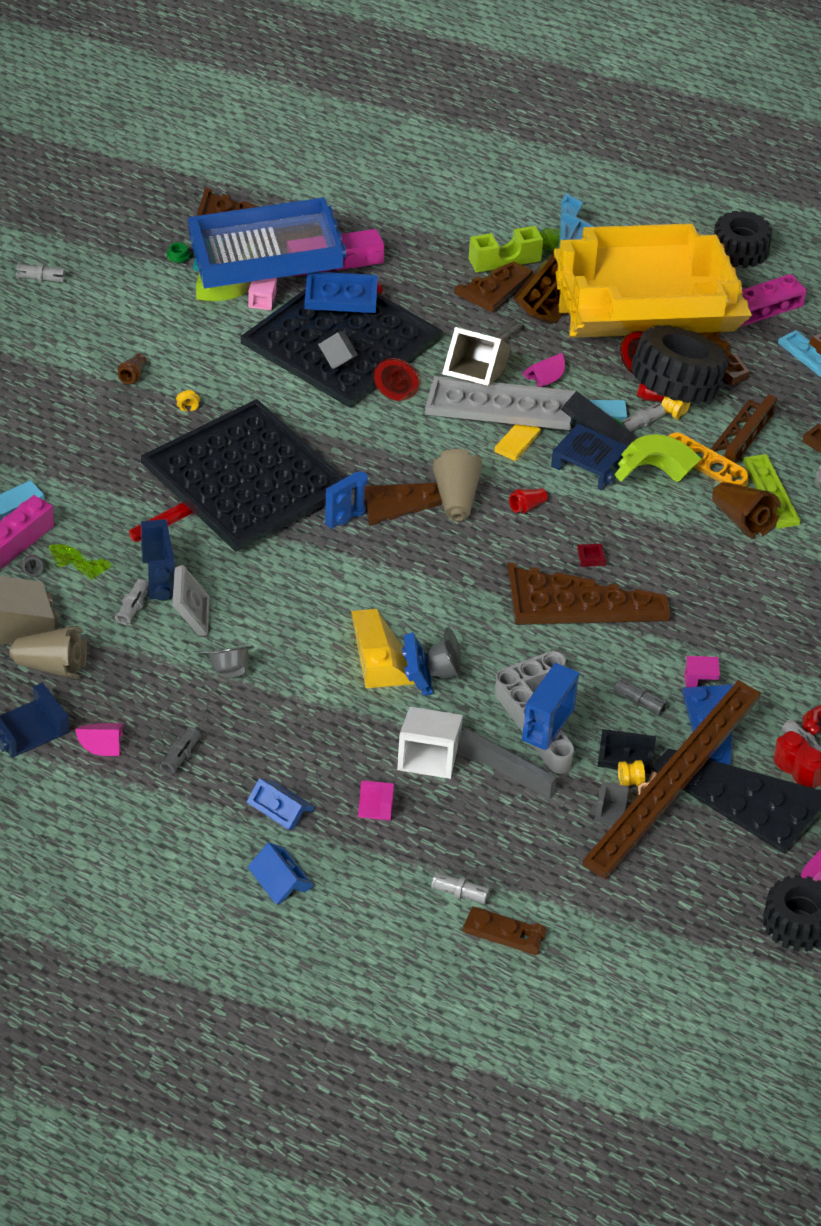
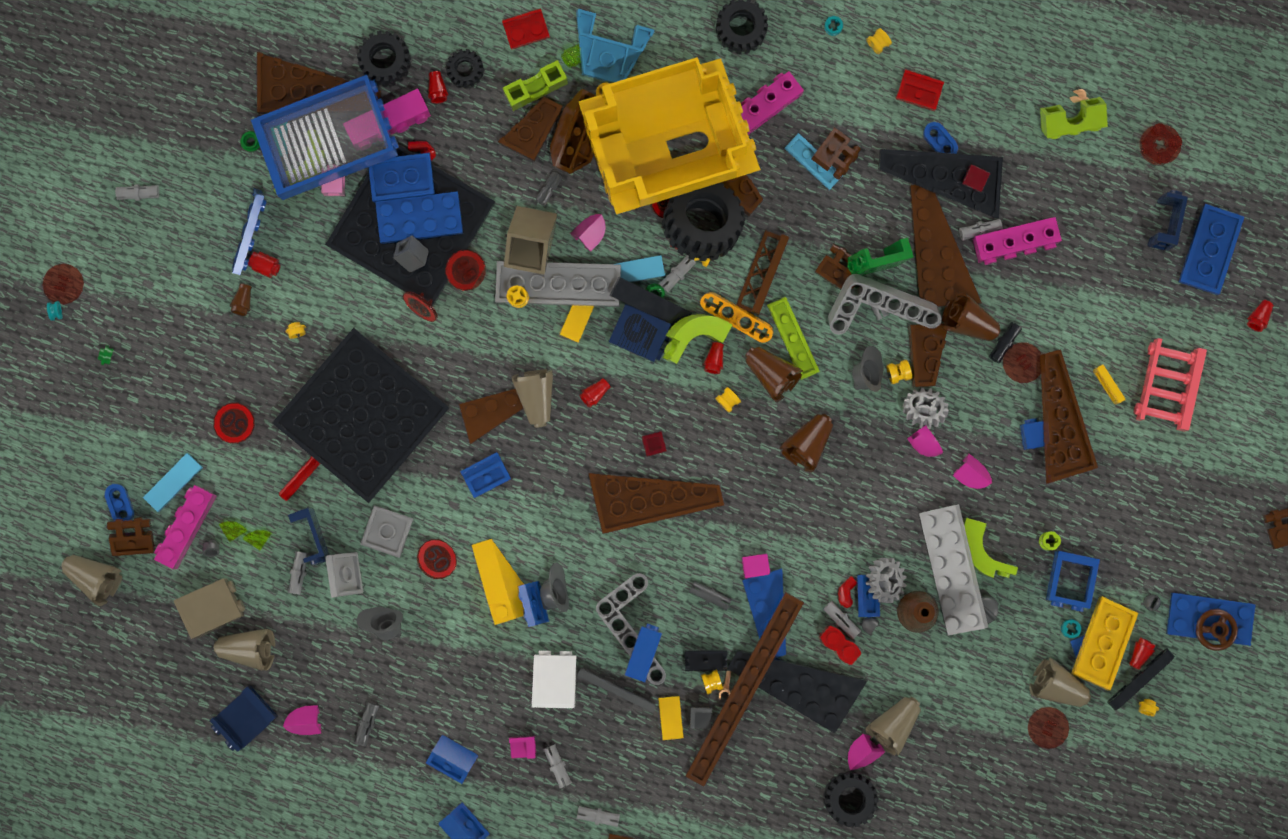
camera: 10 degrees left, 40 degrees up
blue plate [325,471,368,529] -> none
none -> piece [213,403,255,444]
none -> wing [232,188,267,275]
none -> red brick [248,251,281,278]
none -> black tyre [357,31,411,87]
none -> light grey tile [360,505,414,558]
none -> blue plate [375,192,463,244]
none -> piece [403,291,438,322]
none -> piece [417,539,457,579]
none -> red cone [428,71,448,104]
none -> black tyre [446,49,484,89]
none -> blue plate [460,452,511,498]
none -> red plate [502,8,550,50]
none -> yellow wheel [506,285,529,308]
none -> light grey pin [543,744,572,788]
none -> yellow tile [659,696,684,740]
none -> red cone [703,342,724,374]
none -> yellow wheel [715,387,741,413]
none -> reddish brown cone [780,414,833,473]

